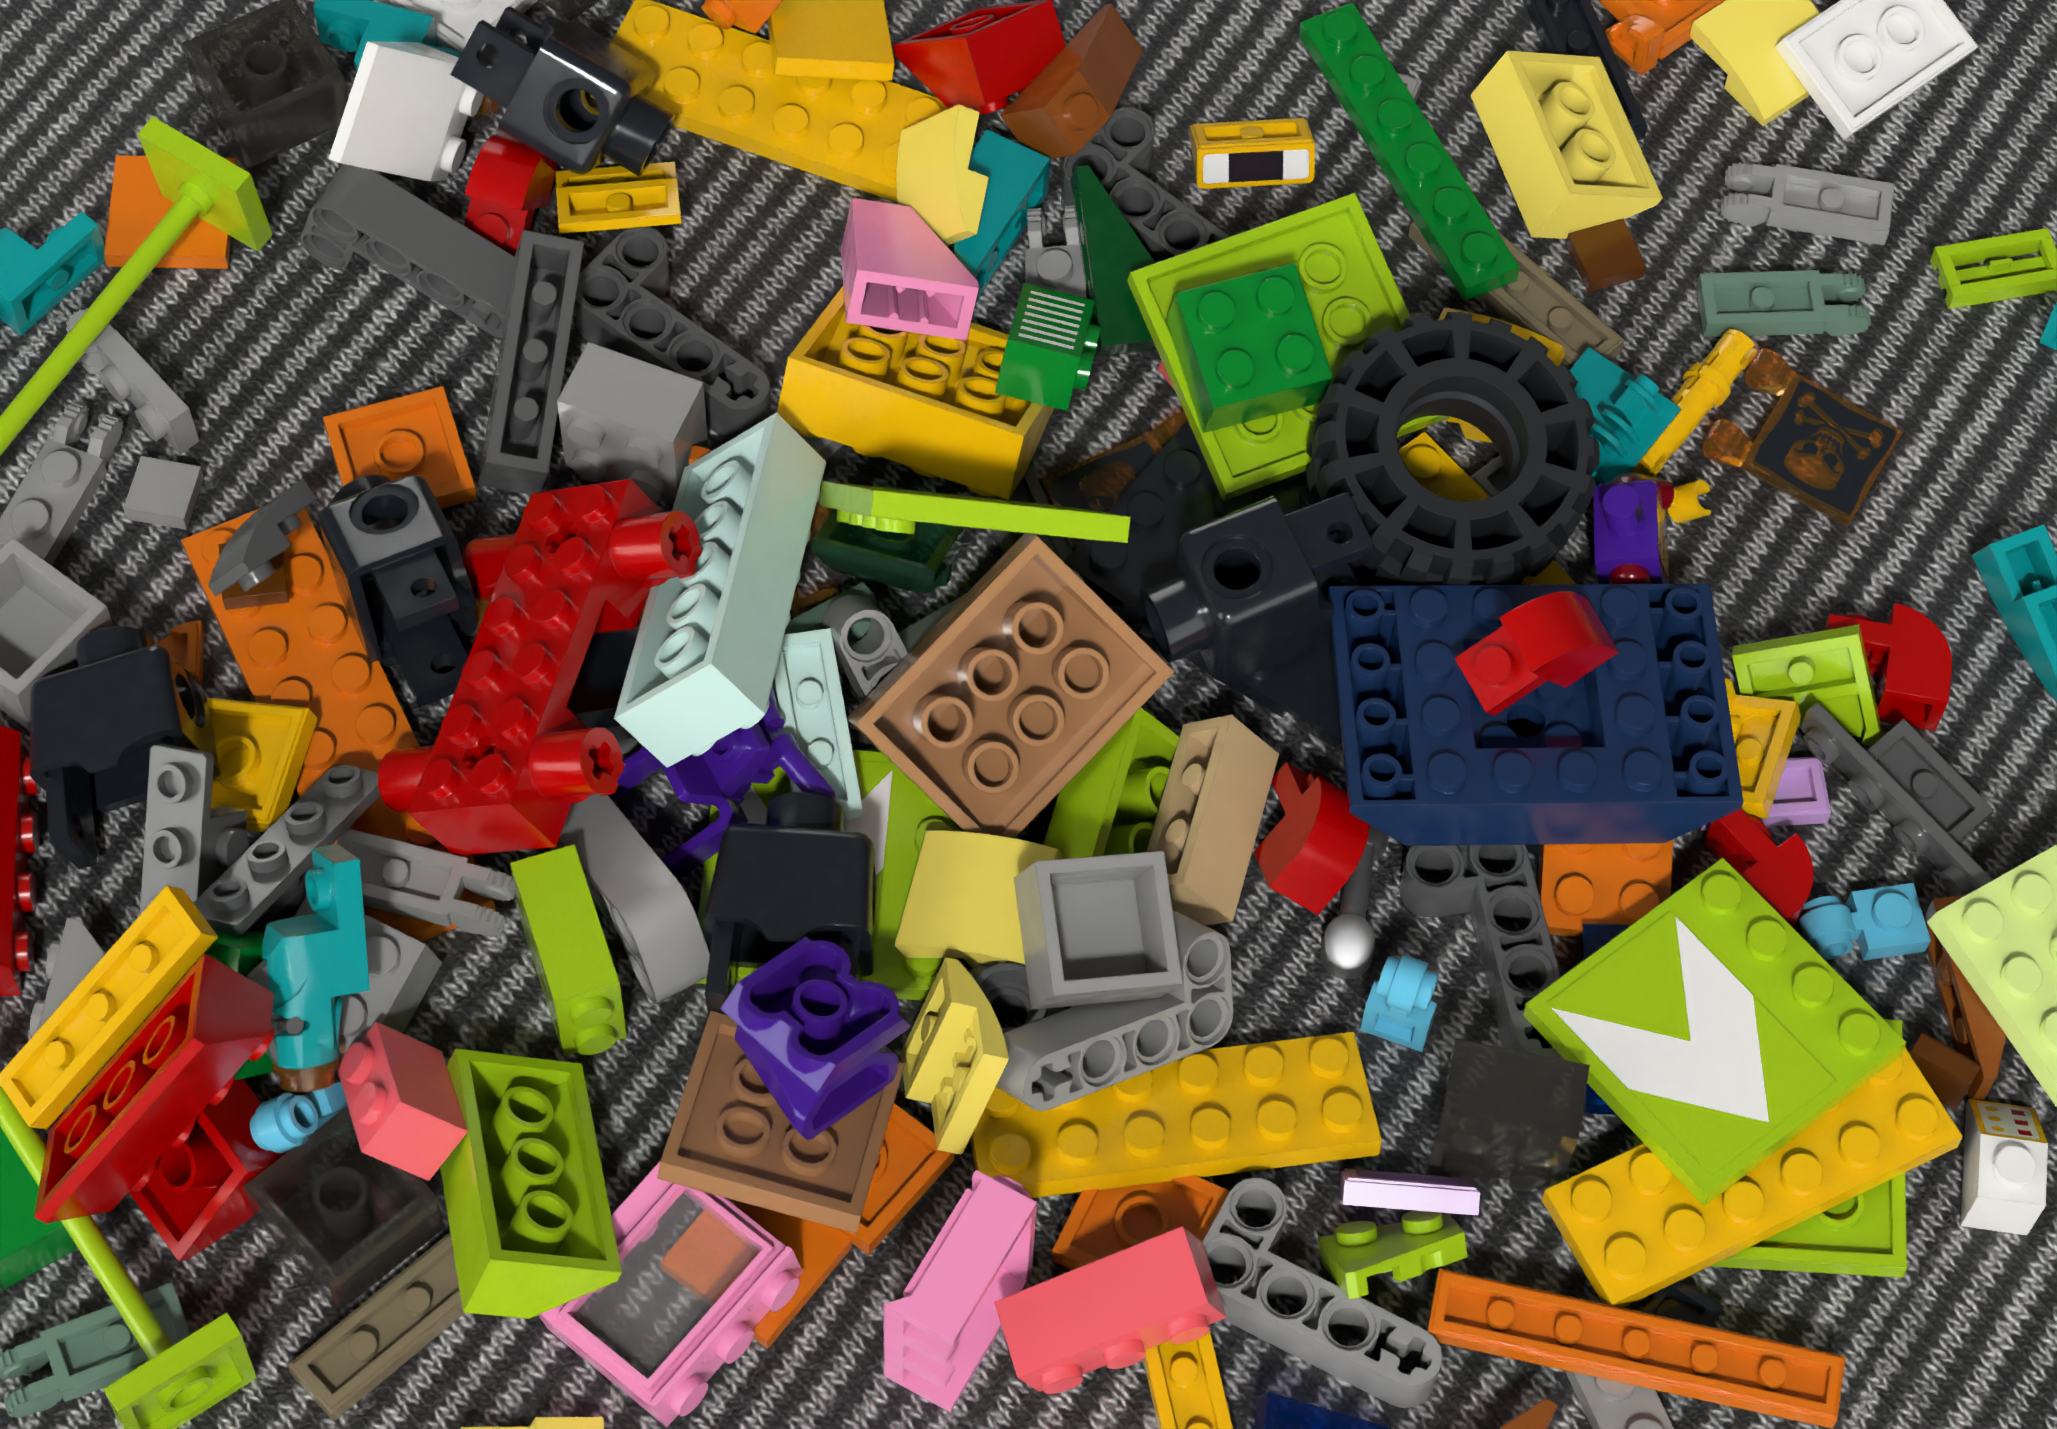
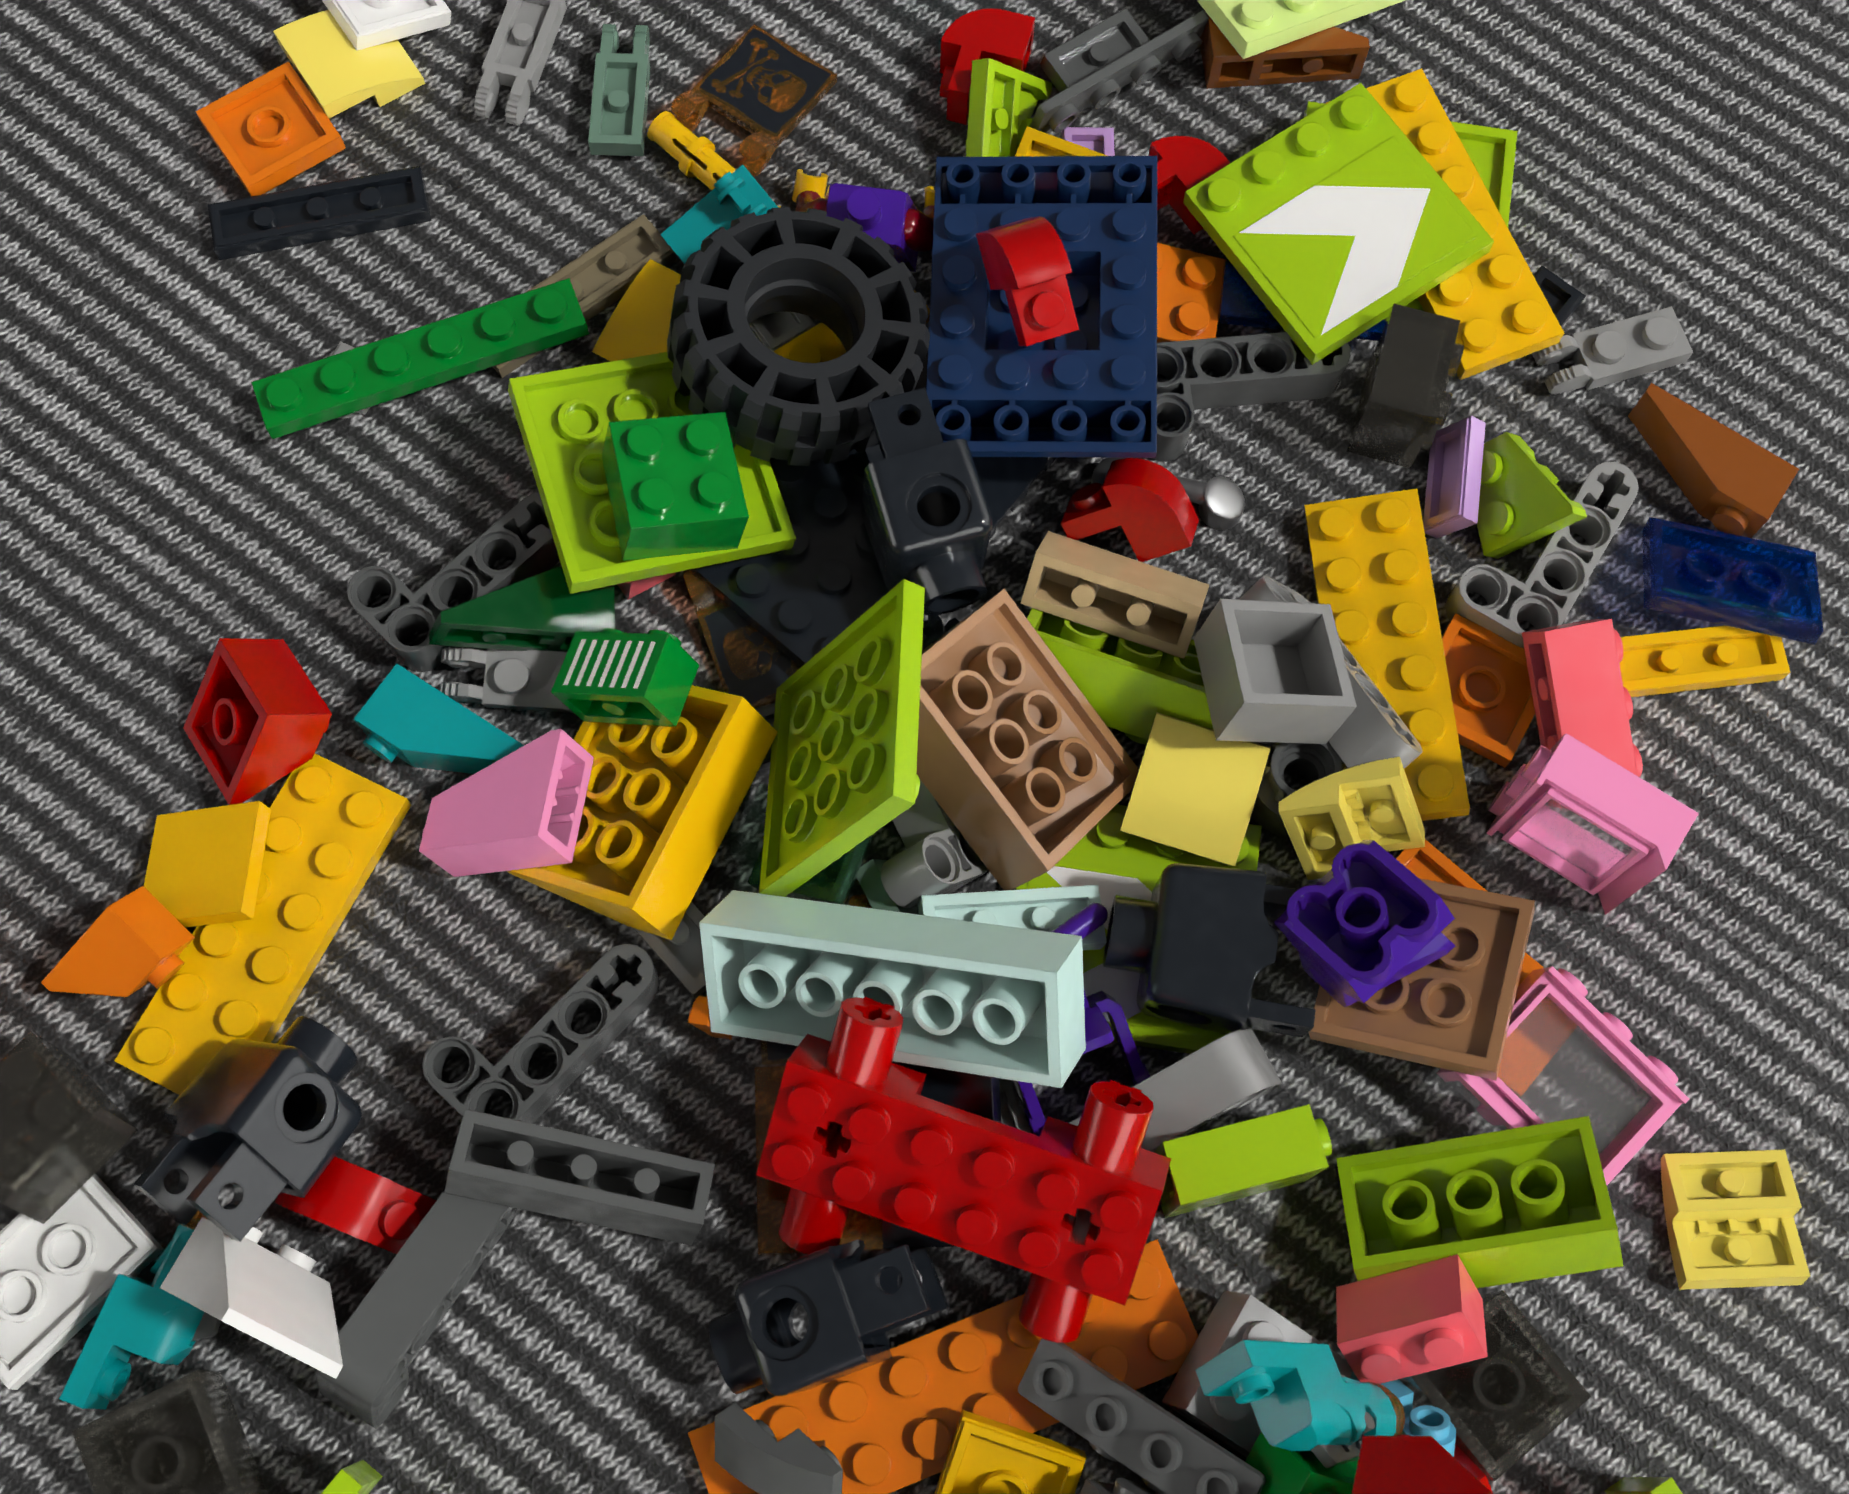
camera: 85 degrees left, 10 degrees up
dark tan tile [287,1233,465,1422] -> none
orange plate [323,386,477,509] -> none
light grey hinge [336,828,515,938] -> none
yellow slope [555,161,682,234] -> none
light grey piece [557,342,708,505] -> none
light yellow slope [896,104,989,246] -> none
dark orange slope [1000,4,1143,159] -> none
yellow slope [1190,118,1315,189] -> none
medium azure plate [1360,954,1439,1052] -> none
orange tile [1427,1268,1846,1429] -> none
light yellow slope [1470,50,1663,239] -> none
reddish brown tile [1565,219,1646,293] -> none
orange tile [1605,15,1665,76] -> none
medium azure plate [1799,883,1931,961] -> none
reddish brown tile [1910,1033,1981,1111] -> none
white slope [1960,1099,2048,1235] -> none

